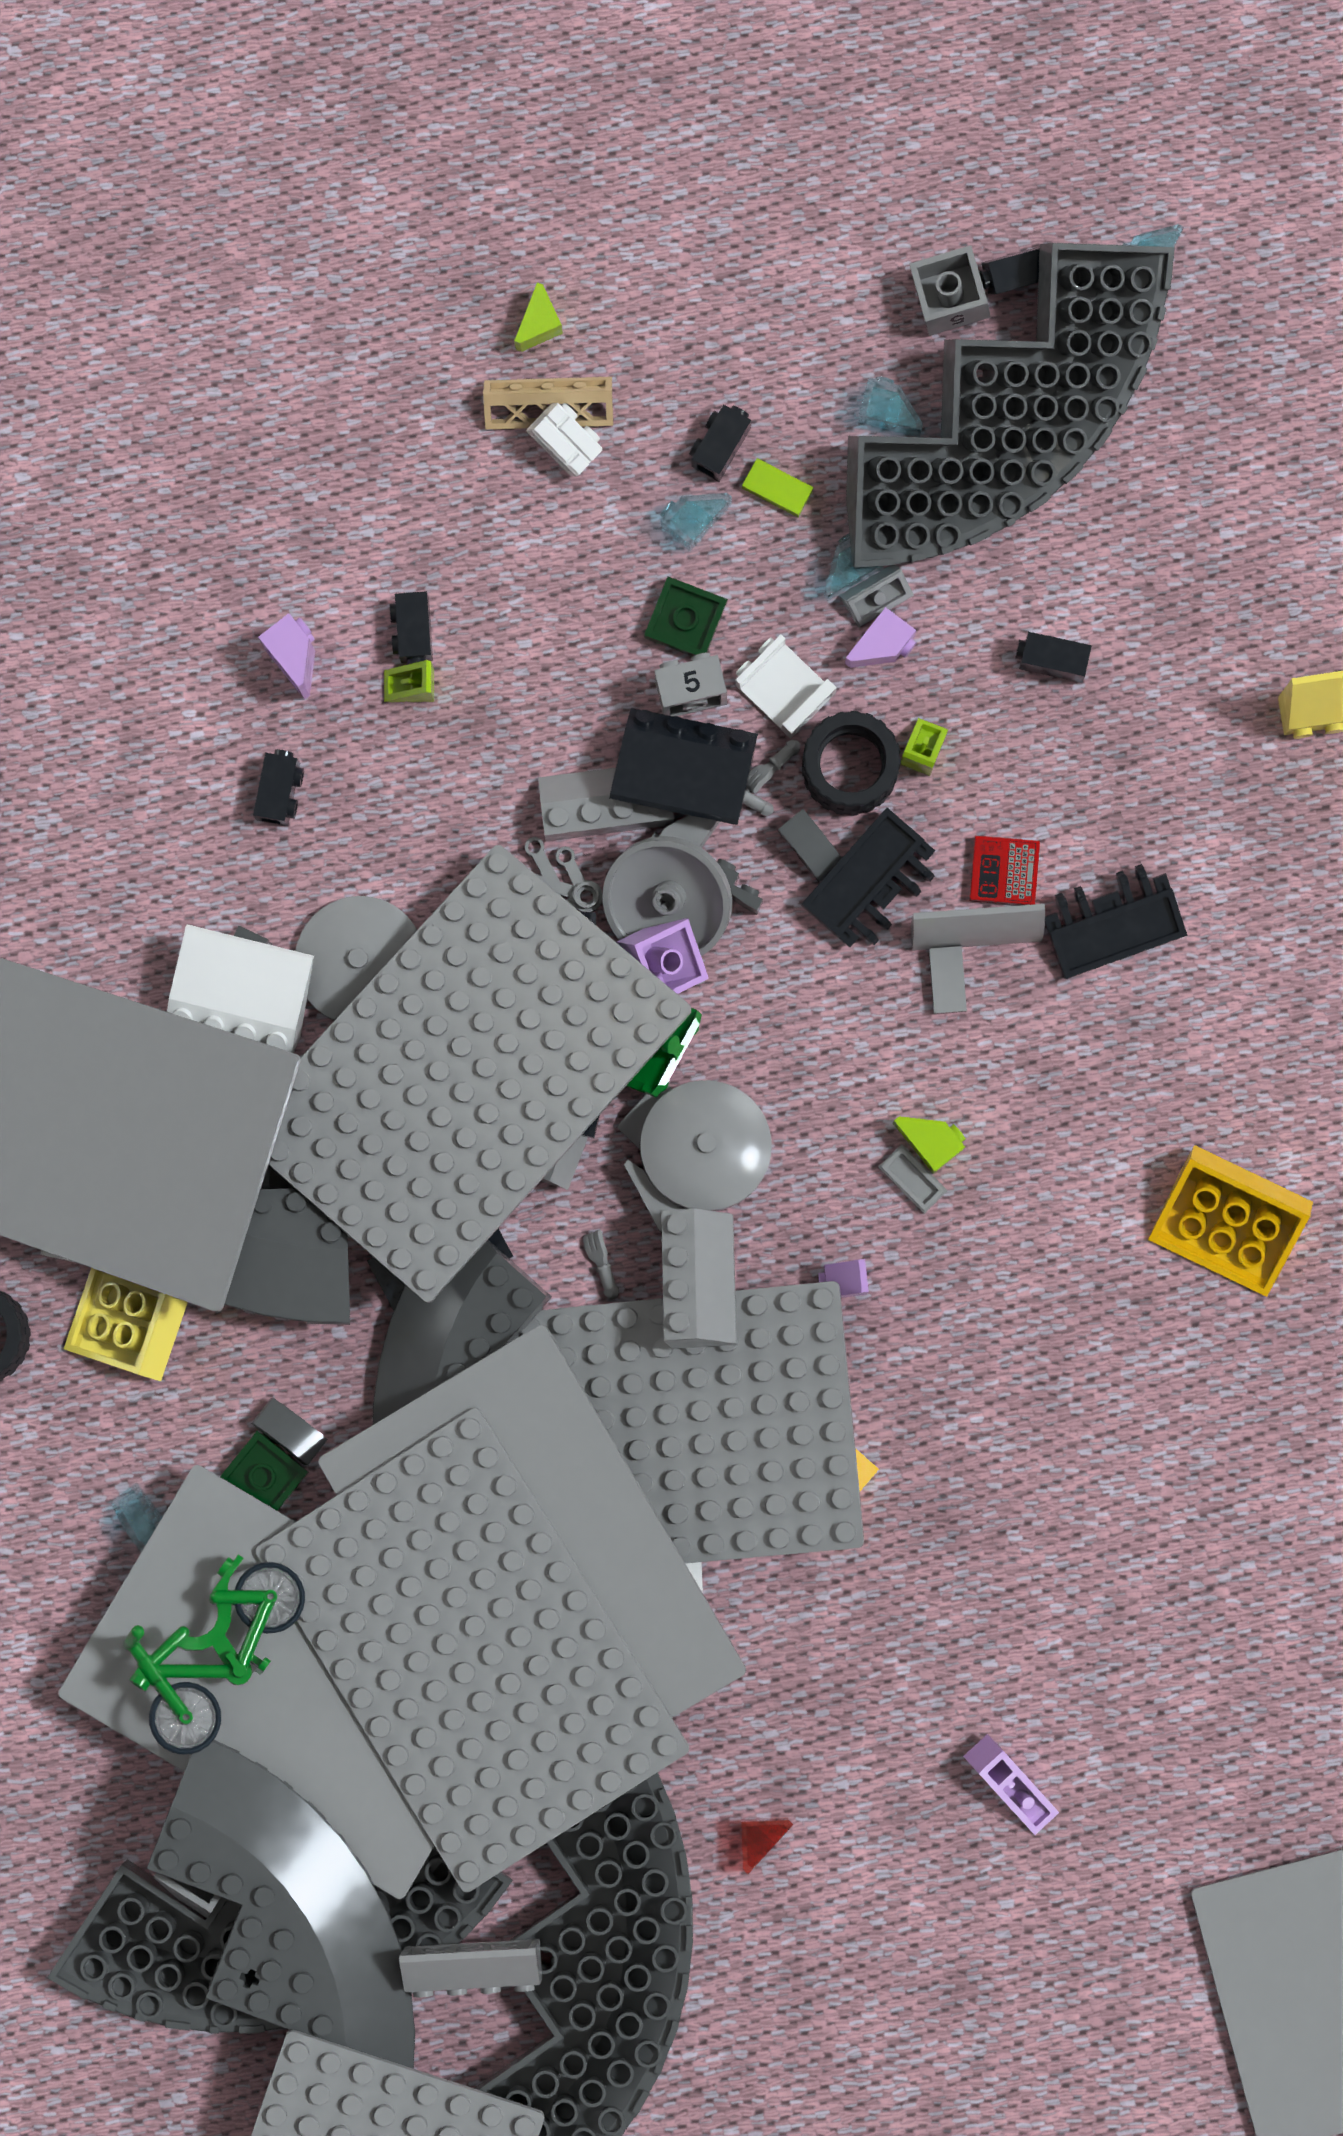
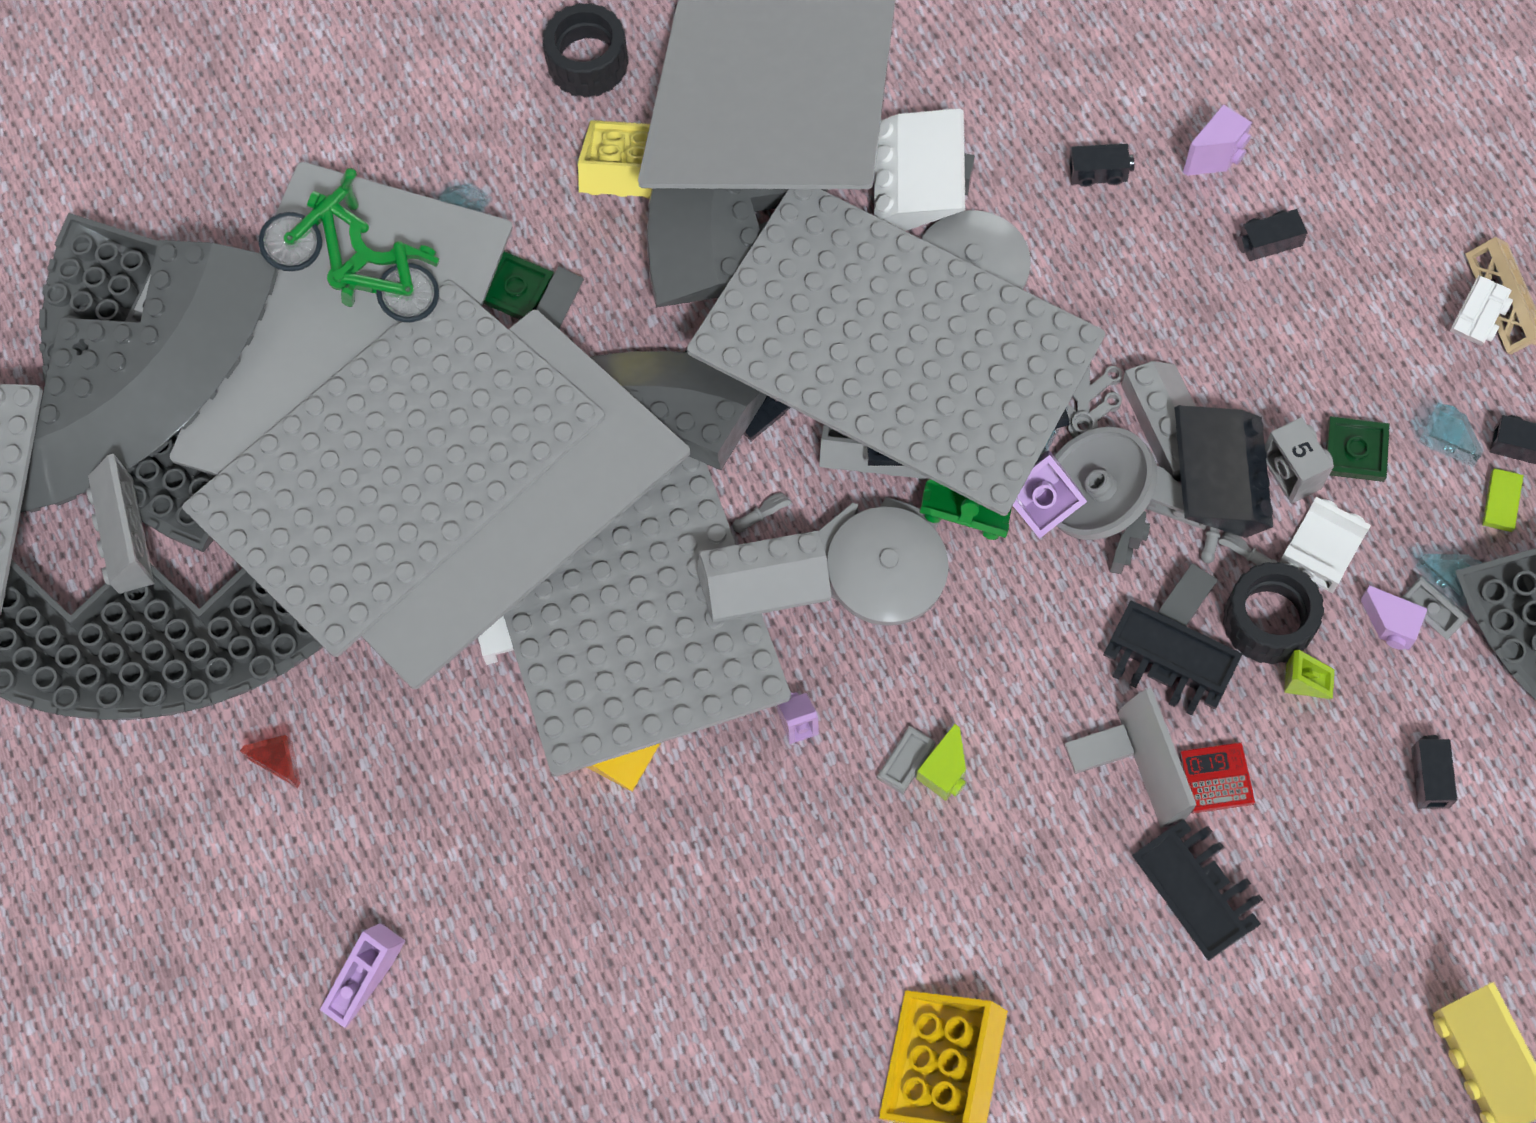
camera: 75 degrees right, 15 degrees down
lime slope [384,660,434,702] -> none

